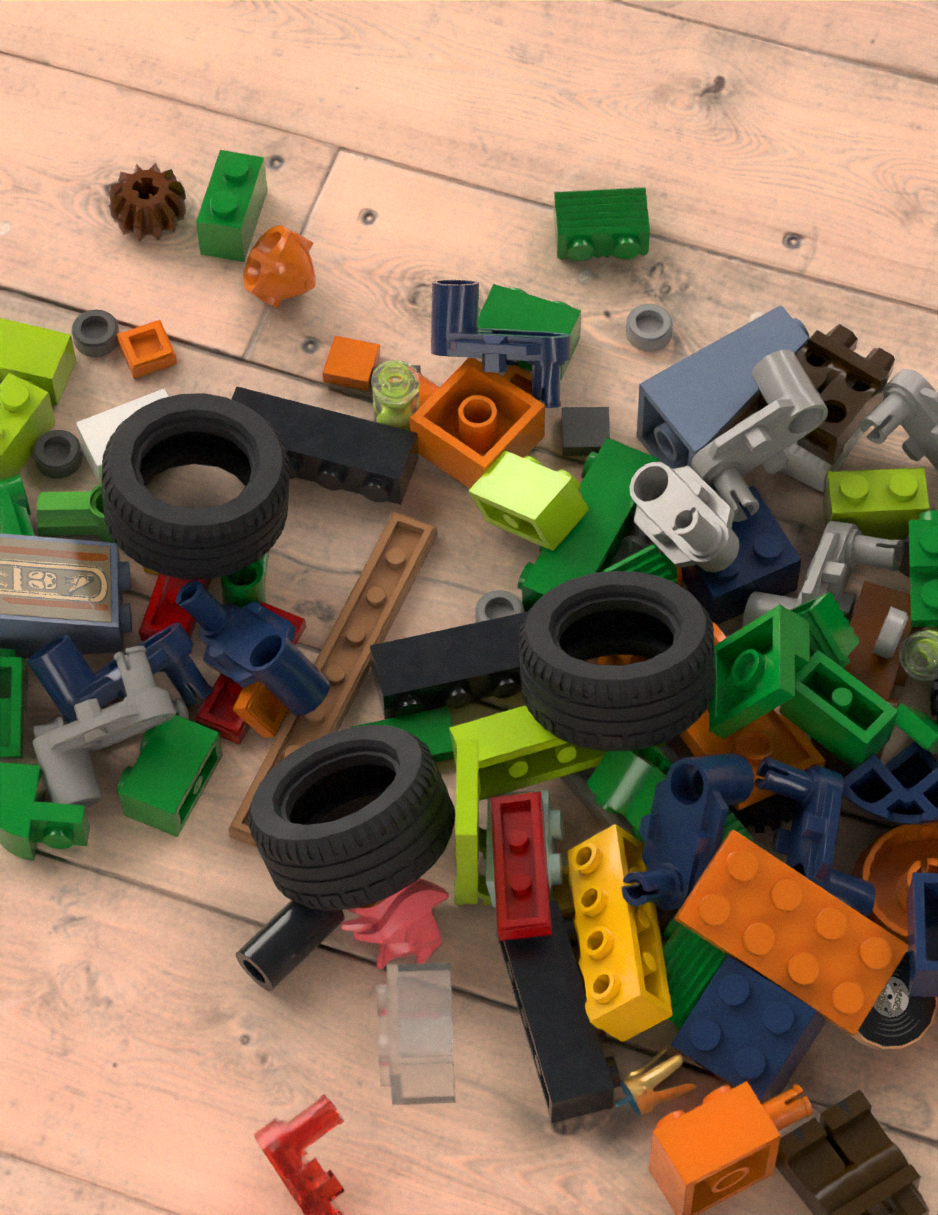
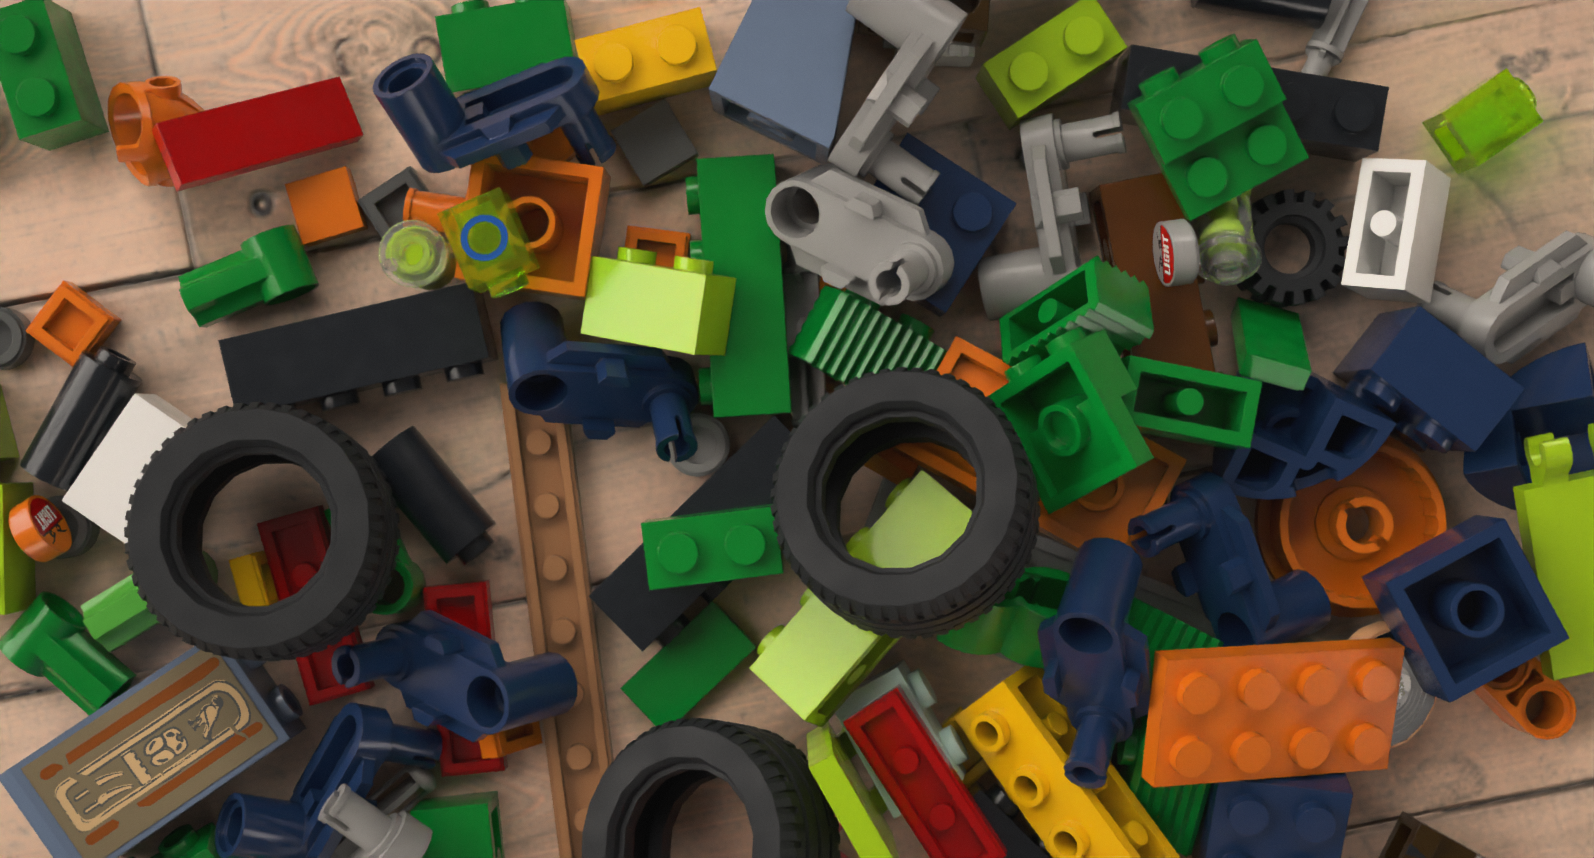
camera: 30 degrees left, 30 degrees up
none -> orange tile [8,495,72,562]
none -> black brick [20,345,142,491]
none -> red tile [152,76,364,192]
none -> green piece [178,225,319,328]
none -> black brick [372,426,496,566]
none -> clear neon green brick [437,187,540,298]
none -> dark blue piece [500,301,699,462]
none -> yellow brick [574,7,717,116]
none -> green brick [641,504,784,590]

